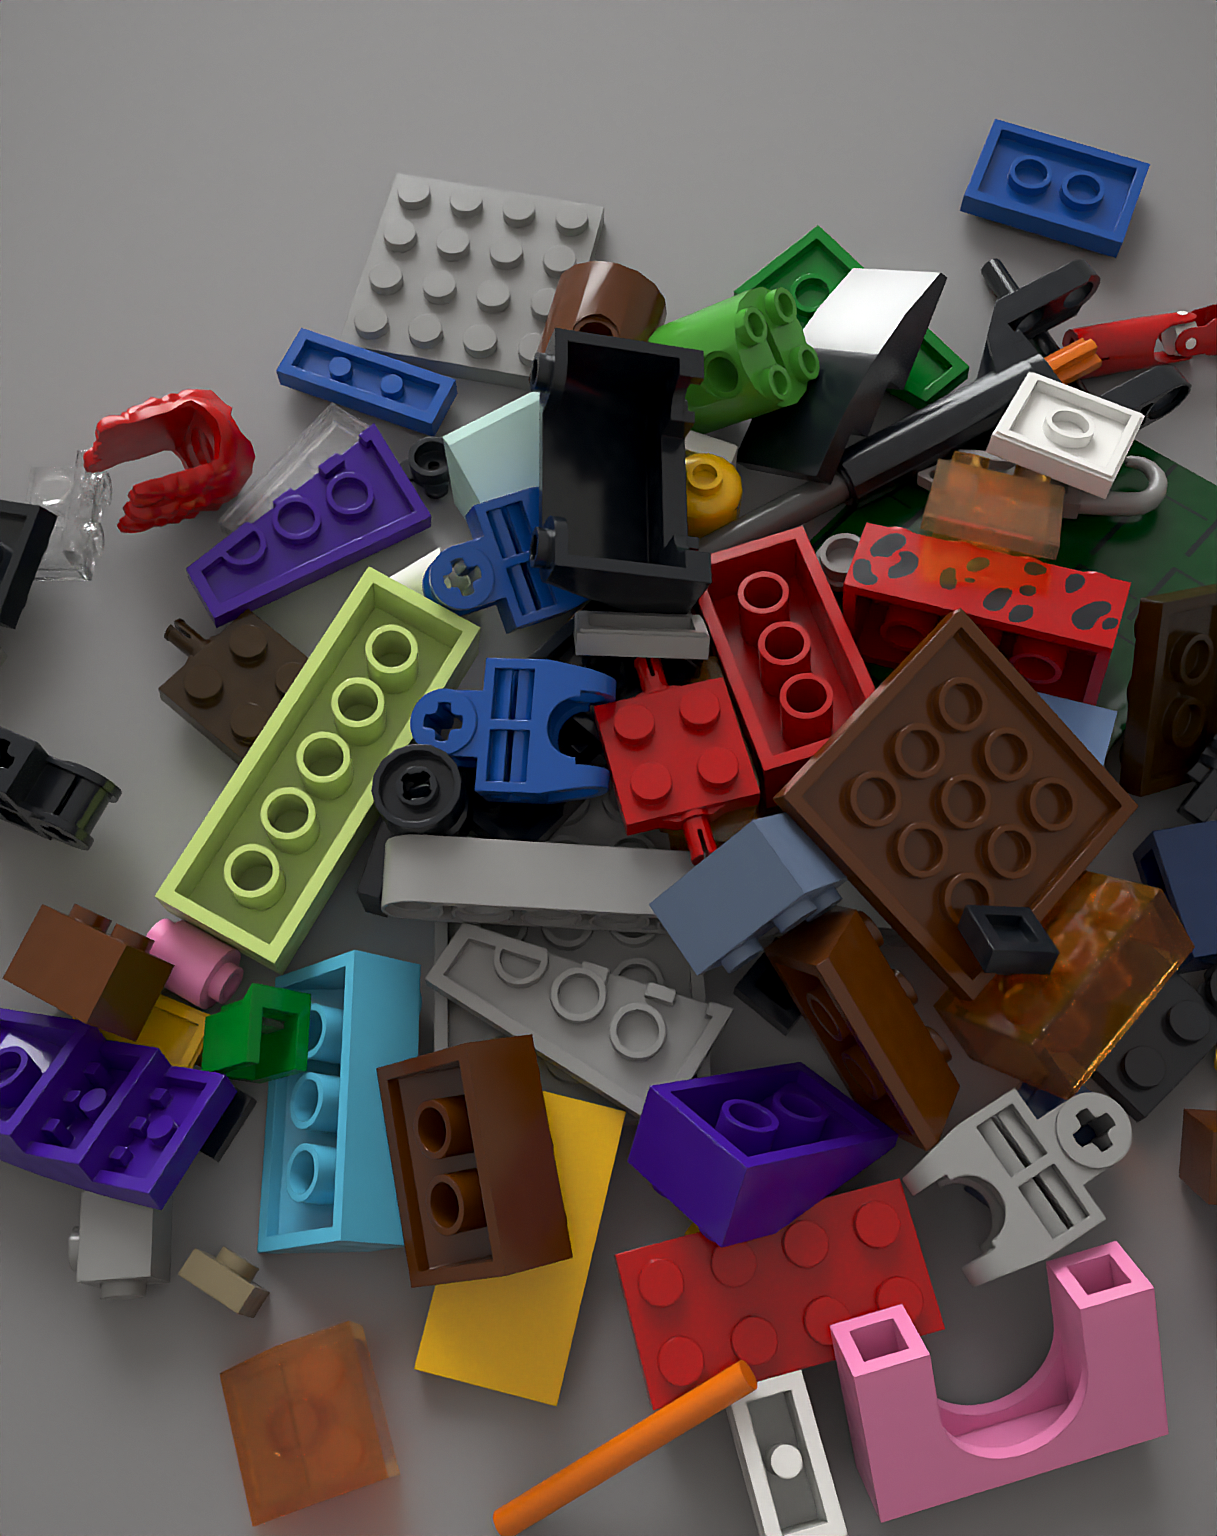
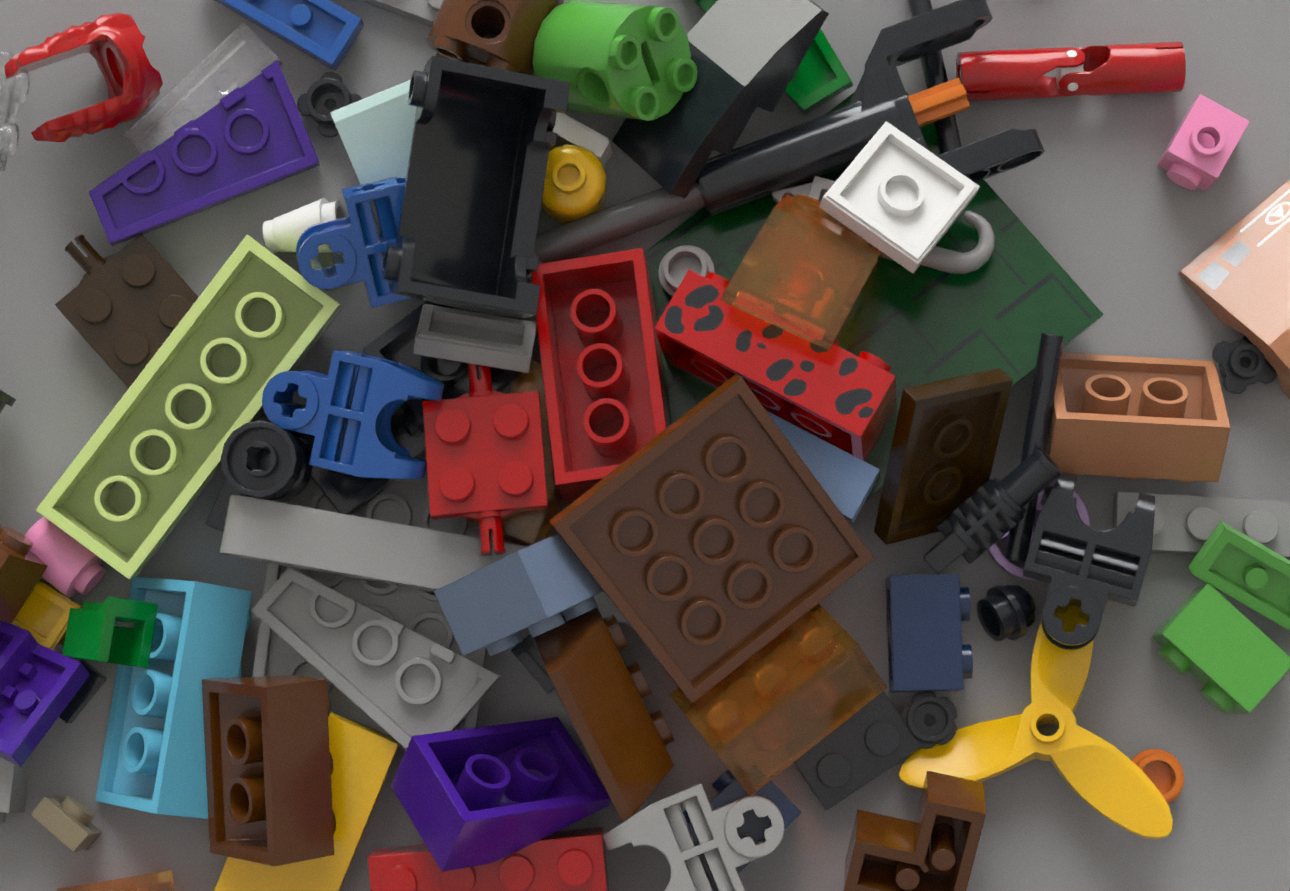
camera: 15 degrees right, 15 degrees up
black plate [957,905,1060,976] -> none

